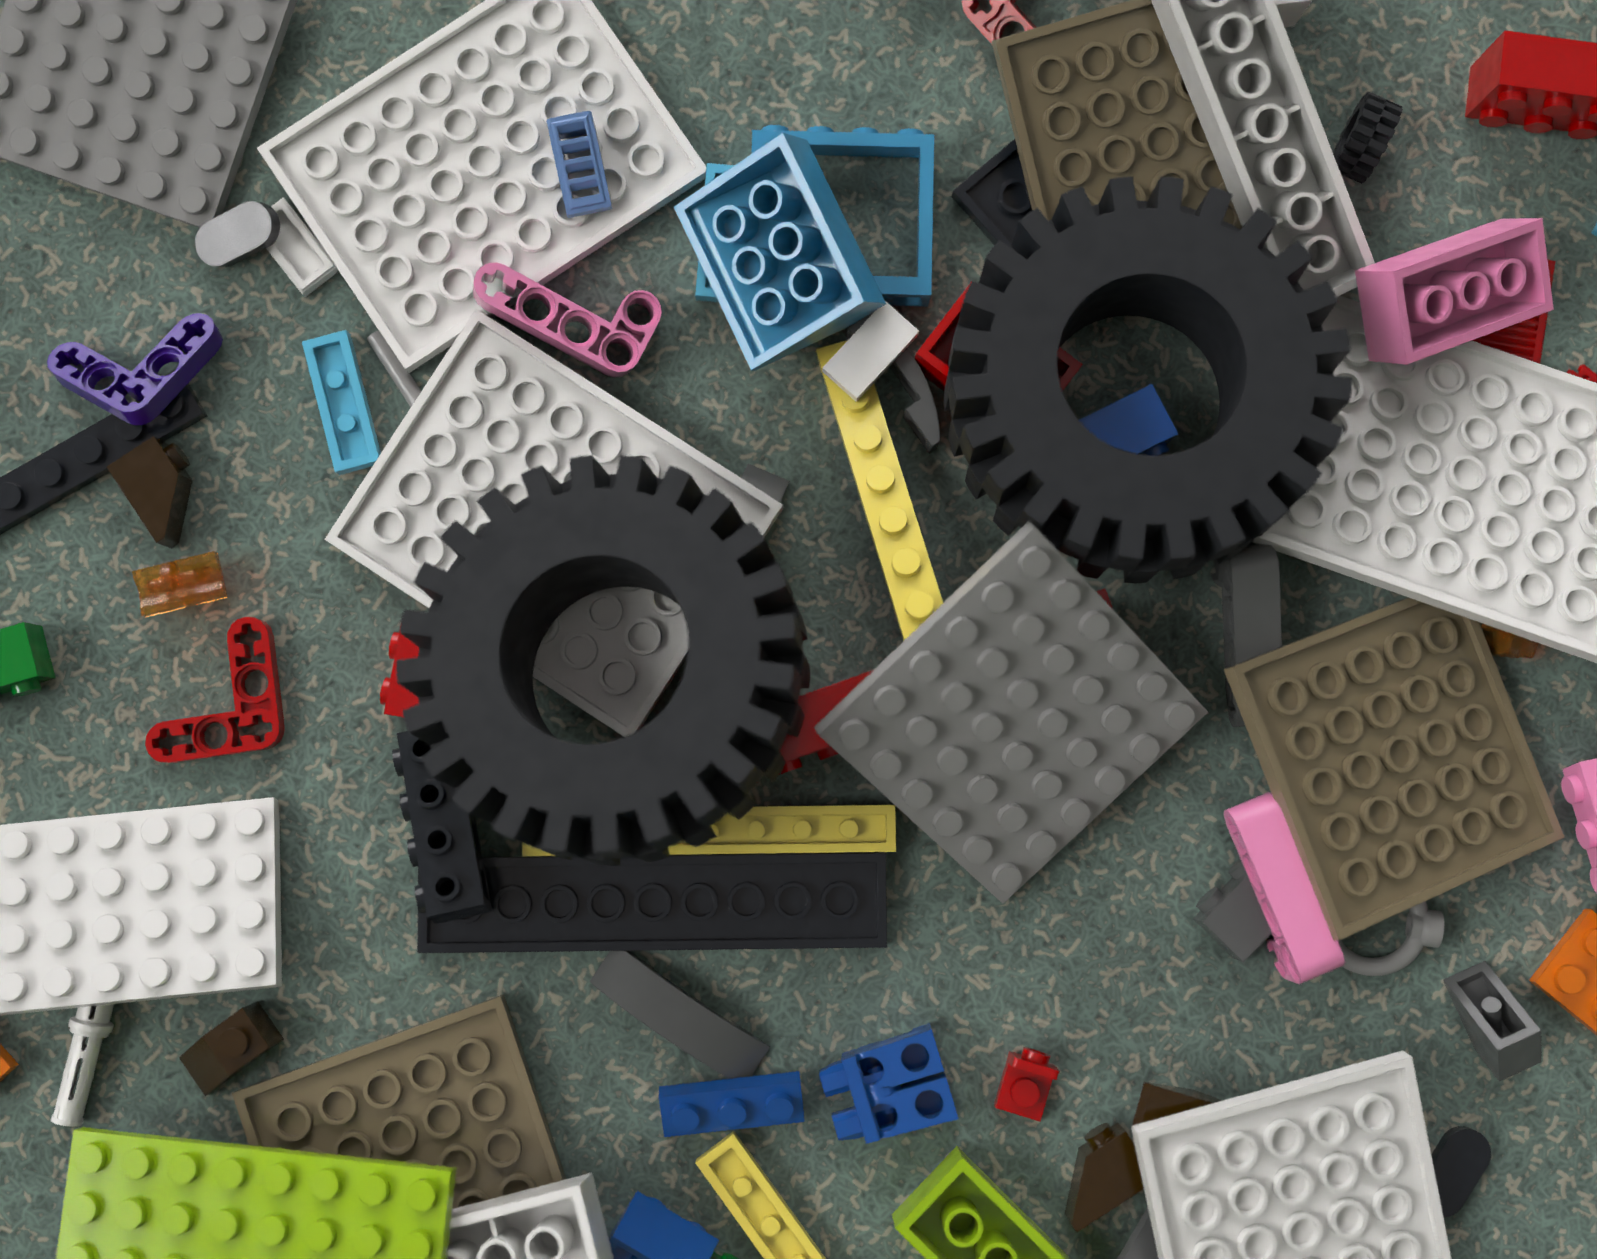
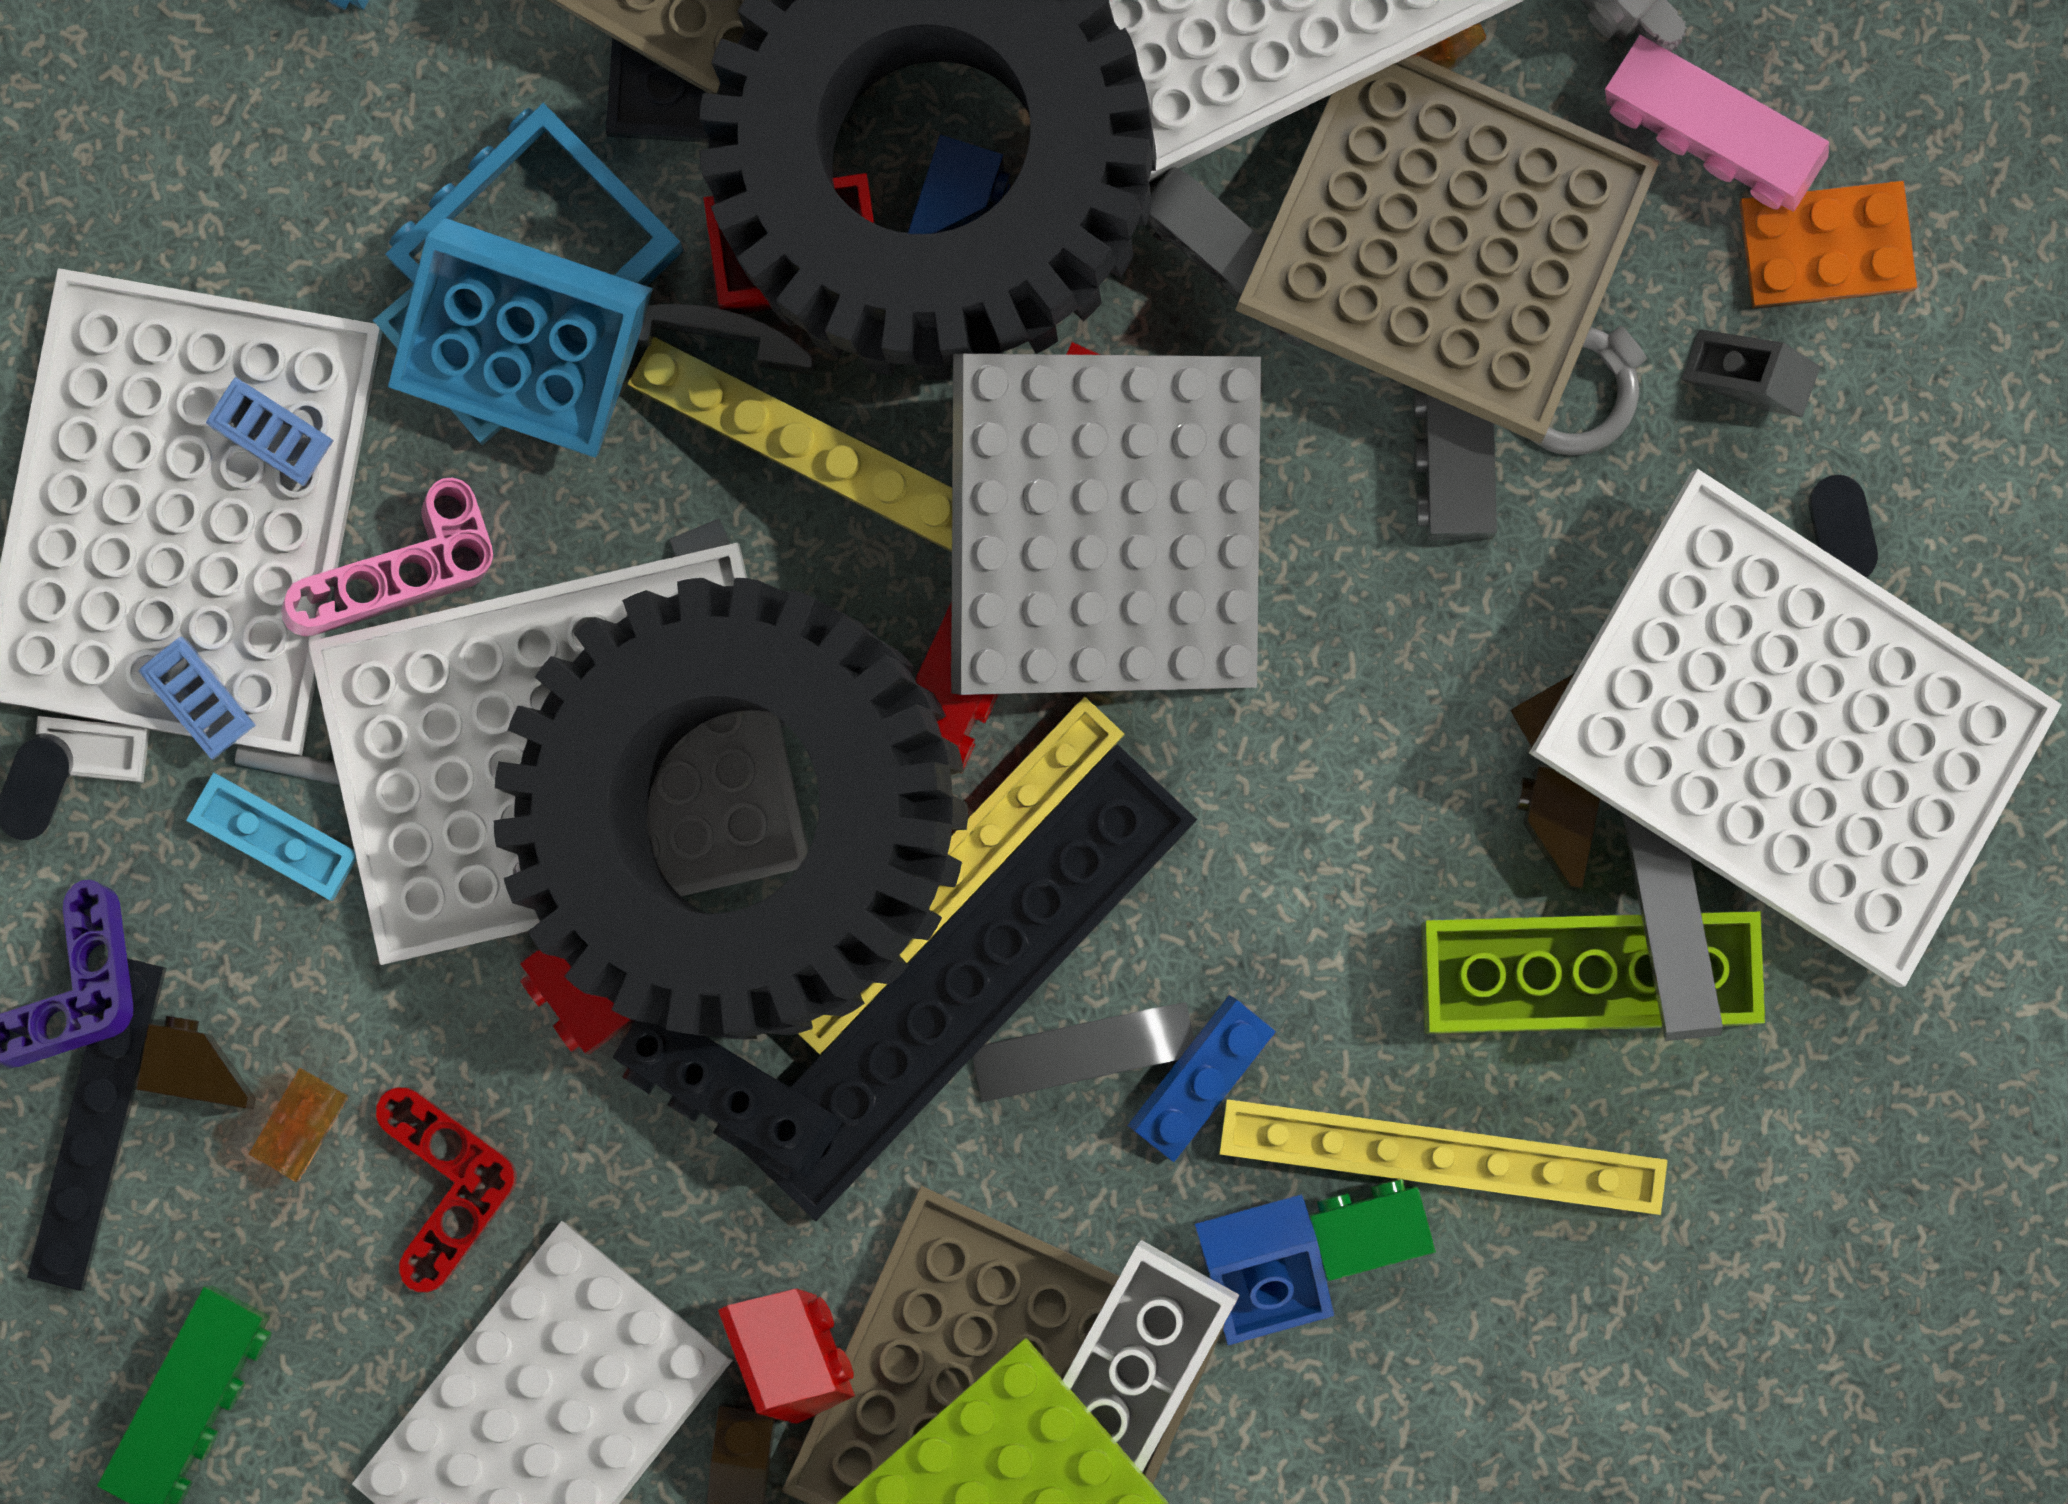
camera: 40 degrees left, 0 degrees up
blue hips [819,1023,959,1144] -> none
white tile [822,301,919,402] -> none
red bracket [994,1047,1060,1122] -> none
bright pink beam [1224,792,1345,984] -> none
none -> medium blue slope [138,636,256,760]
none -> slope [718,1288,855,1424]

